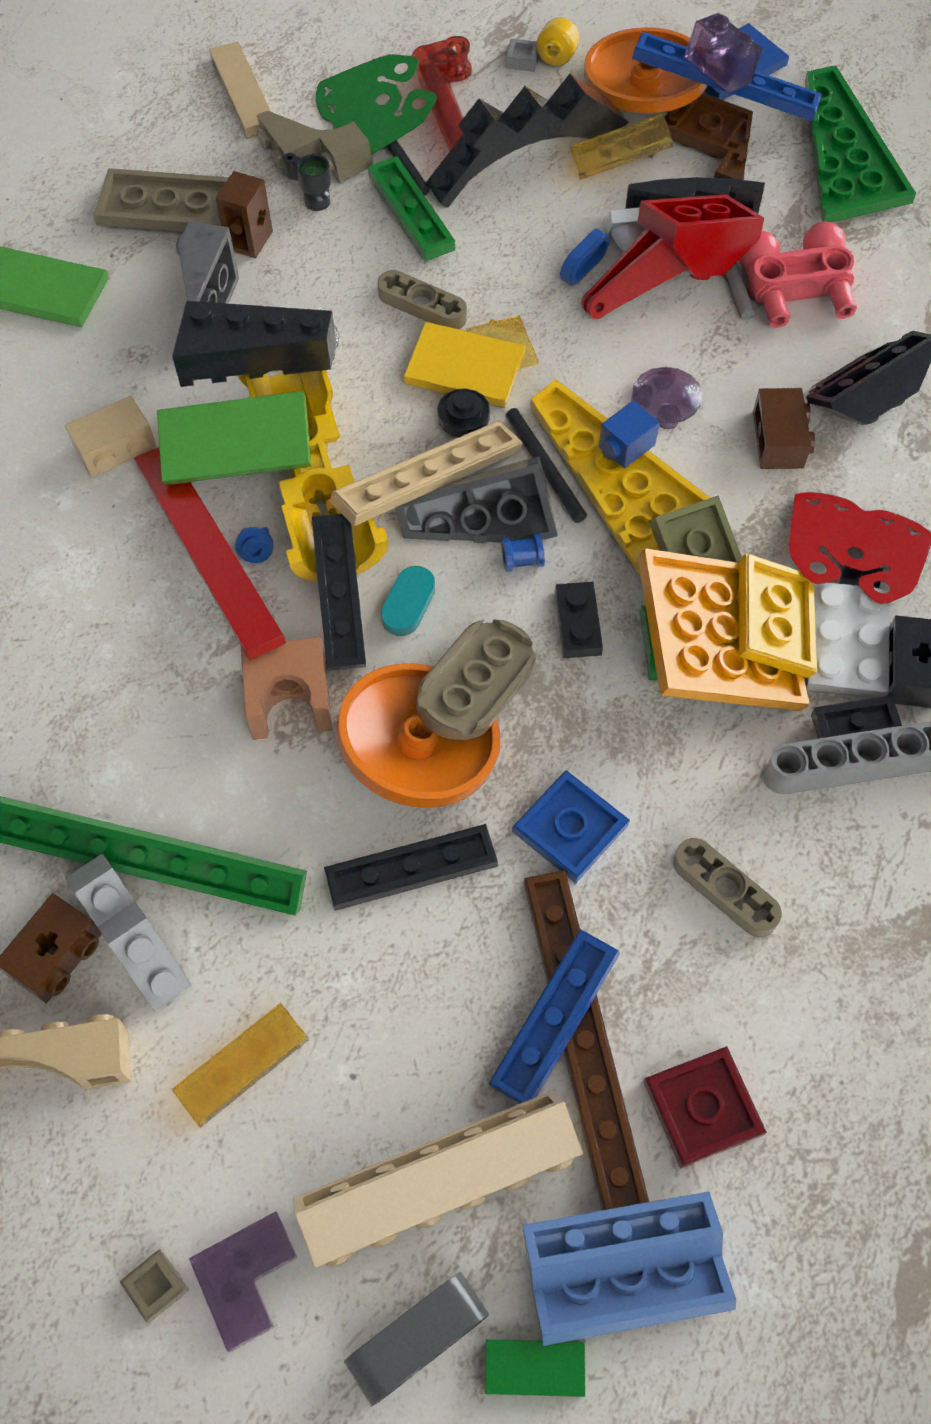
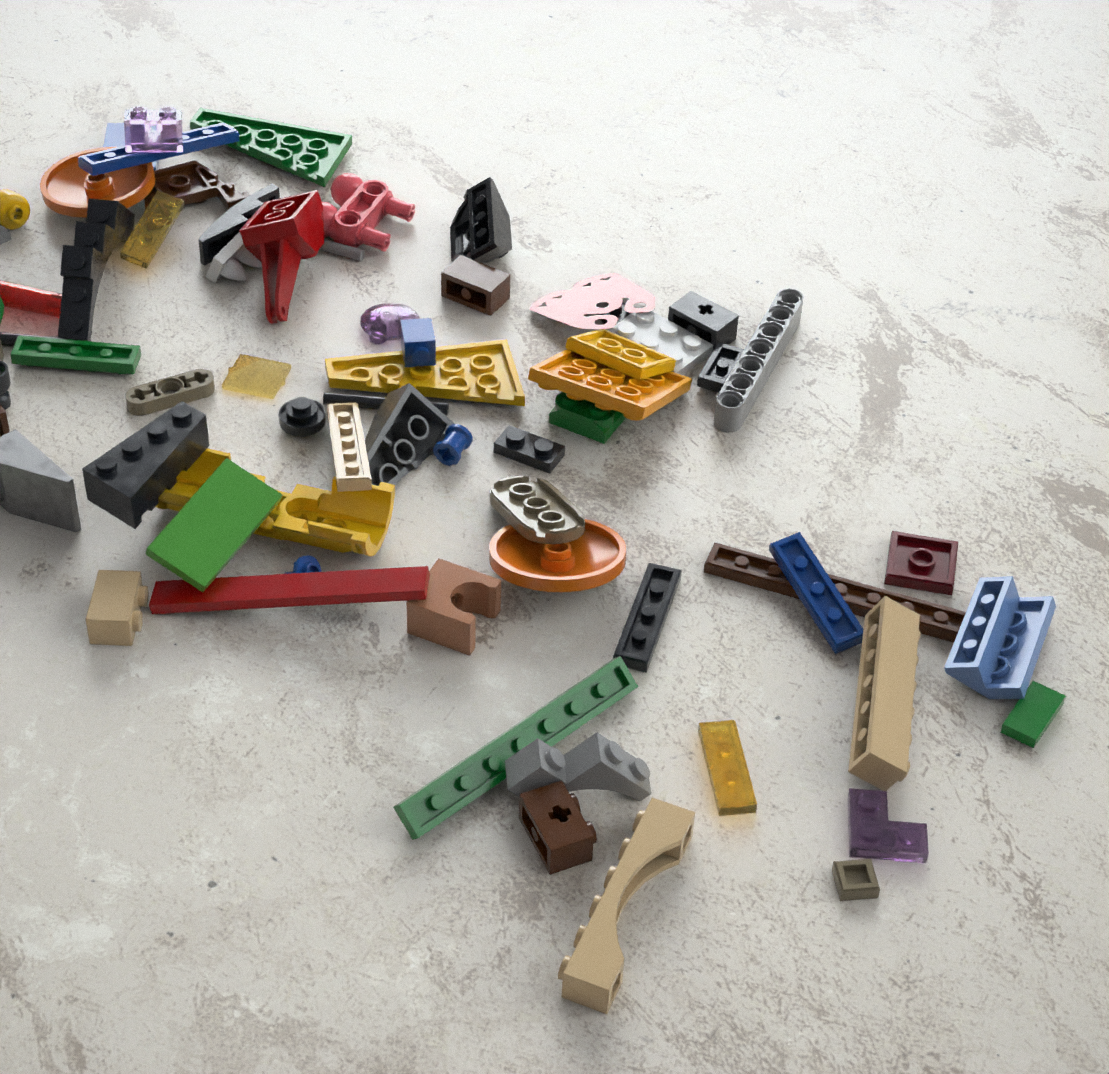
camera: 60 degrees left, 20 degrees down
black plate [311,514,366,671] -> none
dark grey beam [344,1272,490,1407] -> none
teal tile [381,566,435,636] -> none
yellow tile [404,322,525,408] -> none
blue tile [512,770,630,884] -> none
blue tile [560,229,610,286] -> none
olive plate [648,495,742,563] -> none
dark tan beam [673,838,782,937] -> none

